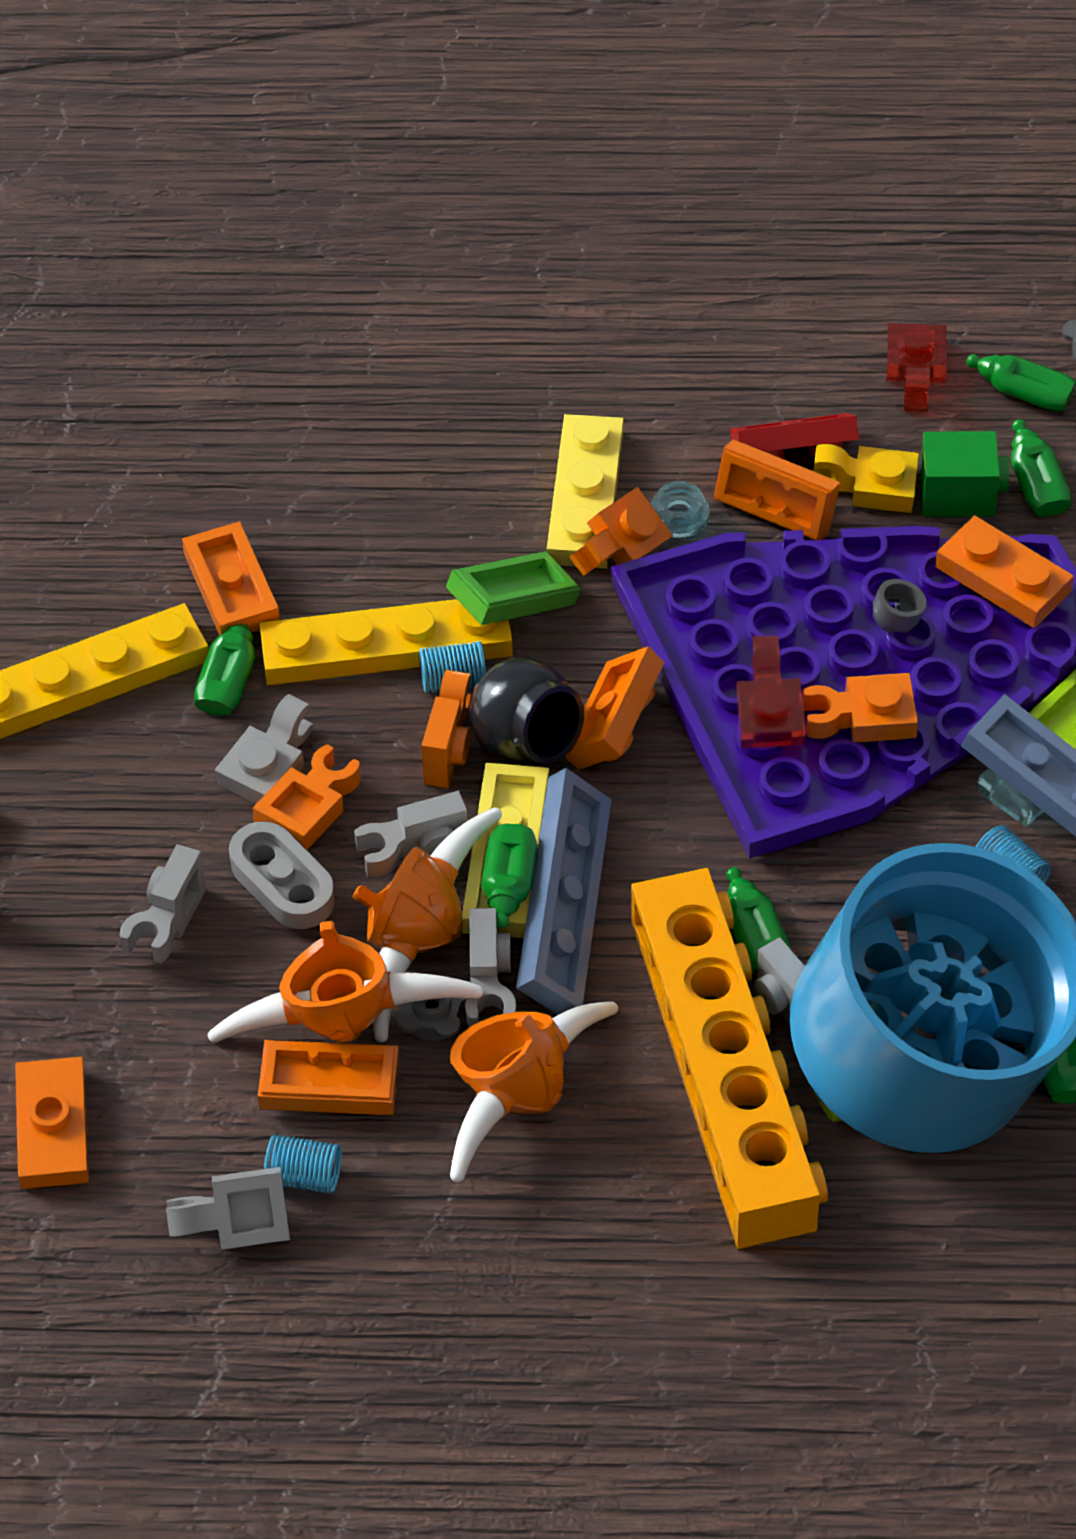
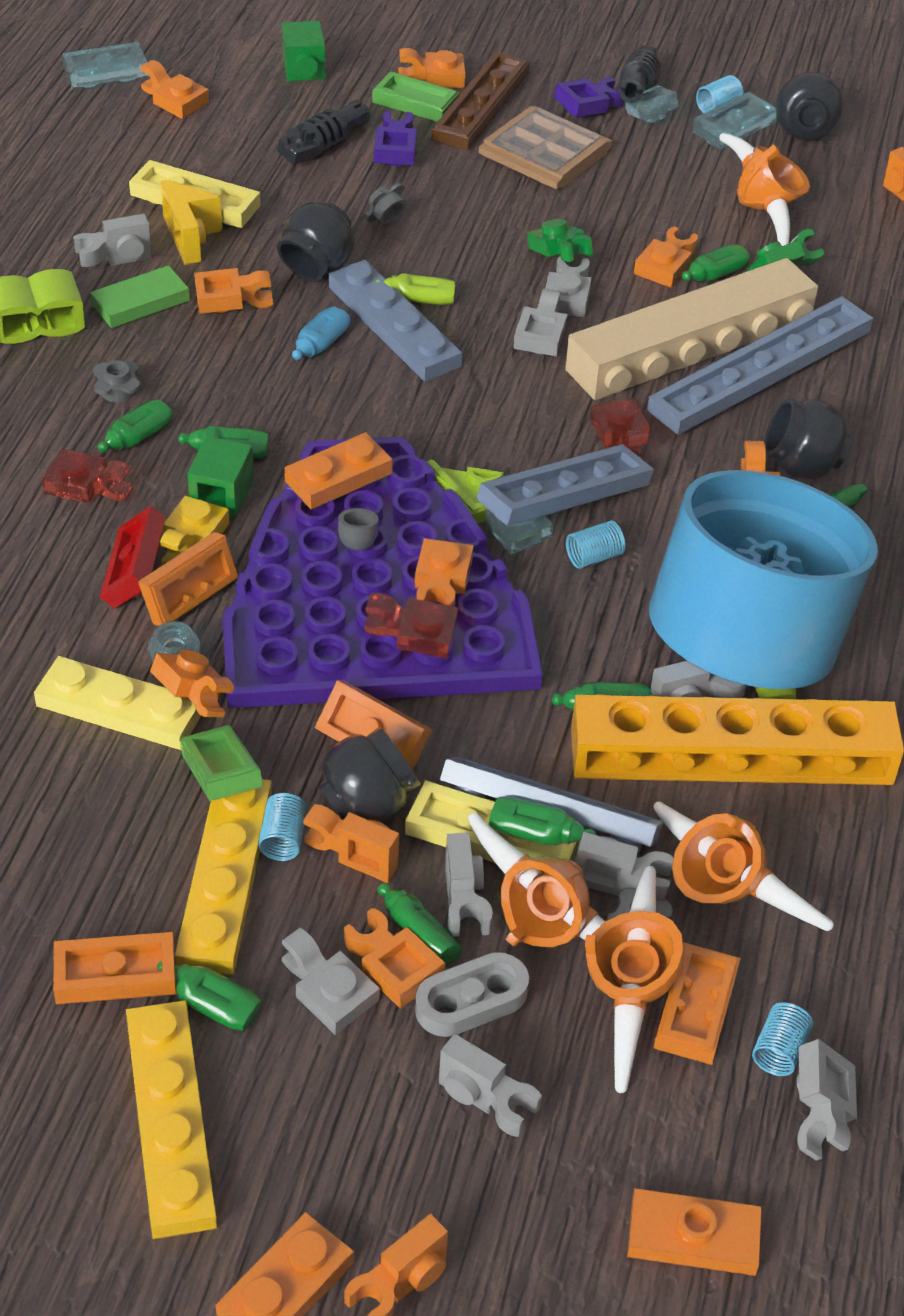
camera: 80 degrees left, 5 degrees down
none -> green piece [377,883,462,964]

